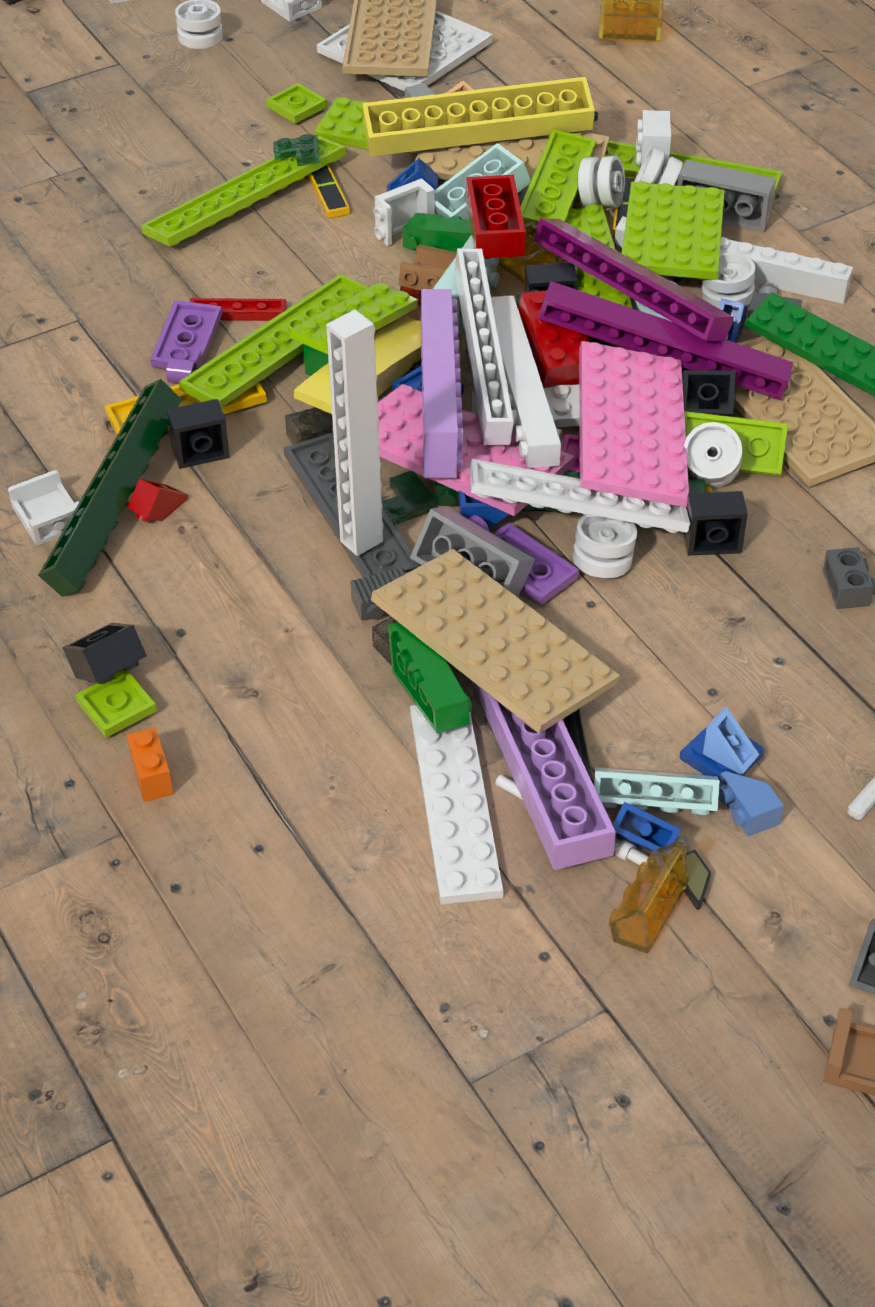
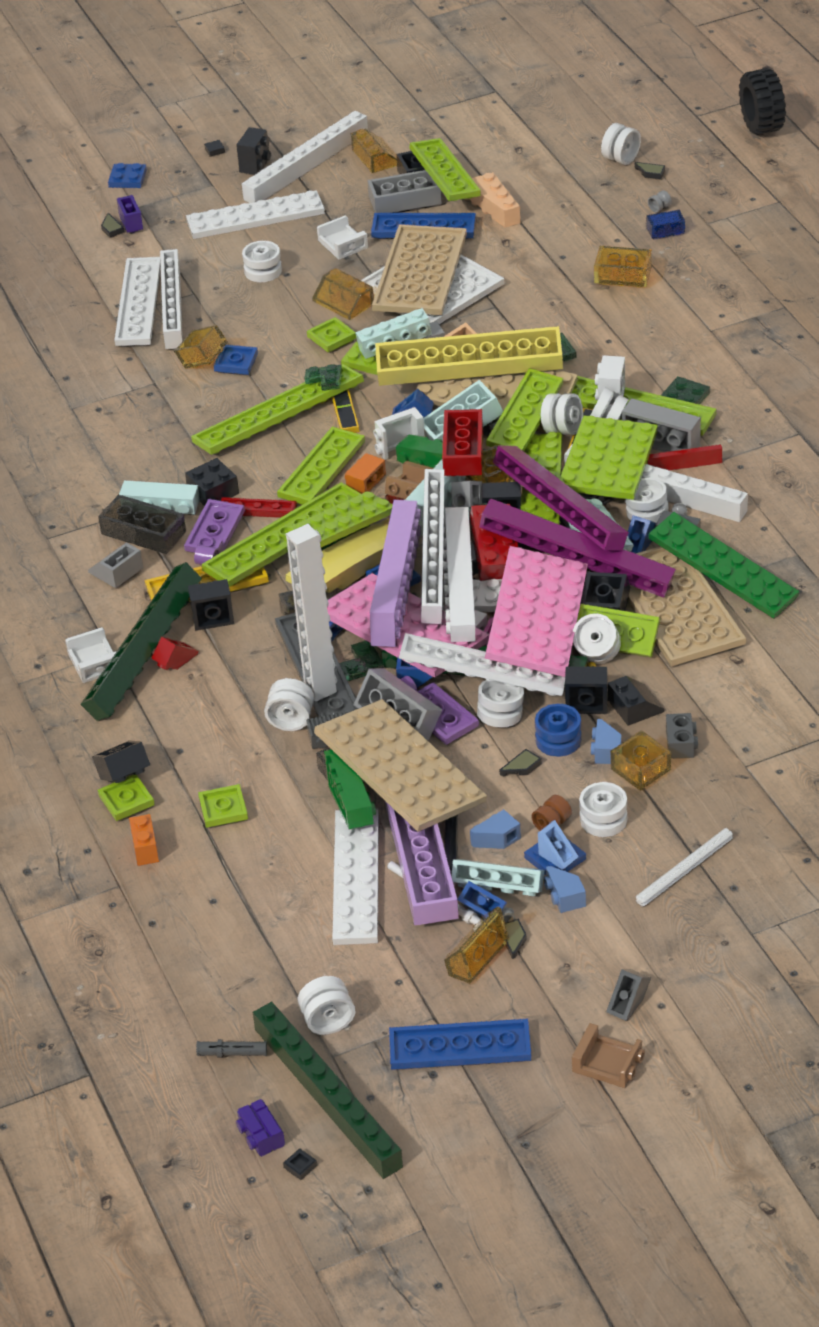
camera: 10 degrees right, 5 degrees down
none -> light grey slope [88,543,143,588]
none -> clear smoke brick [98,494,186,555]
none -> white plate [114,257,161,346]
none -> light aqua brick [119,480,200,514]
none -> white brick [160,249,183,349]
none -> clear yellow brick [174,325,228,368]
none -> black brick [185,458,239,506]
none -> dark grey pin [196,1039,267,1058]
none -> lime plate [198,784,248,828]
none -> blue plate [213,344,258,375]
none -> dark purple brick [236,1099,285,1157]
none -> dark green brick [252,1001,403,1179]
none -> white wheel [264,678,314,731]
none -> lime plate [277,427,365,505]
none -> black tile [283,1148,318,1180]
none -> white wheel [298,976,356,1035]
none -> clear yellow slope [312,268,374,320]
none -> orange brick [345,453,386,494]
none -> light aqua brick [356,308,432,359]
none -> blue plate [389,1019,531,1070]
none -> light grey brick [451,481,482,521]
none -> medium blue slope [470,809,521,849]
none -> tile [499,749,542,776]
none -> dark orange wheel [531,794,572,831]
none -> blue wheel [535,703,582,757]
none -> white wheel [579,782,627,837]
none -> medium blue slope [591,719,621,764]
none -> black slope [608,676,665,726]
none -> clear yellow brick [610,730,671,791]
none -> red tile [646,444,722,471]
none -> clear green plate [661,376,710,405]

